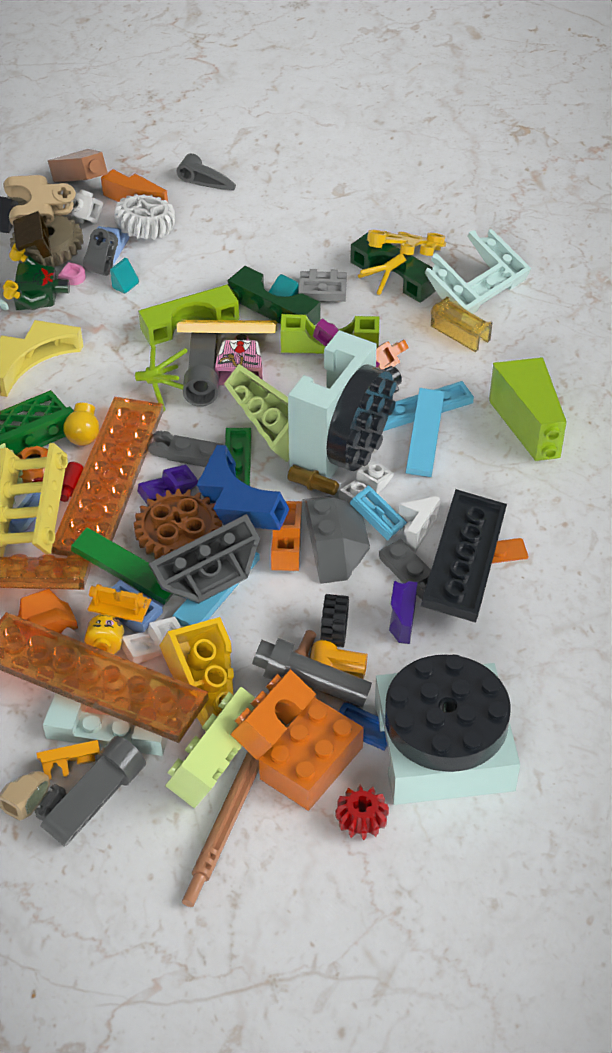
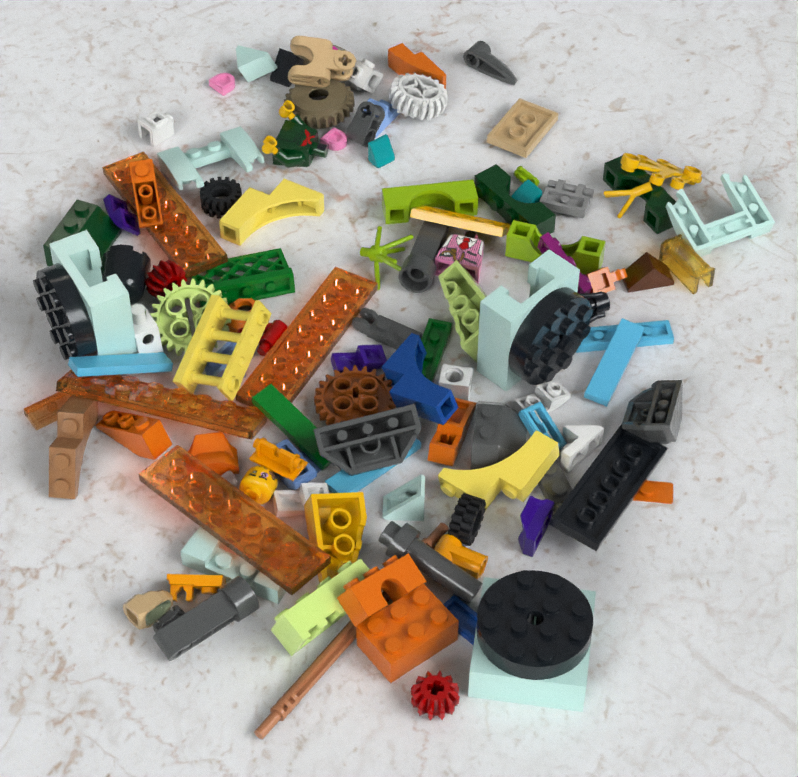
camera: 15 degrees right, 0 degrees up
dark brown panel [13,211,52,259] -> none
nougat slope [47,149,108,182] -> none
yellow piece [64,403,99,446] -> none
pearl gold axle [287,465,339,495] -> none
lime slope [489,357,567,461] -> none
none -> light aqua slope [382,474,425,521]
none -> white brick [434,364,473,401]
none -> light yellow arch [438,430,560,511]
none -> tan plate [487,98,558,158]
none -> lime piece [513,166,540,186]
none -> reddish brown slope [622,252,674,293]
none -> dark grey wedge [622,380,683,444]

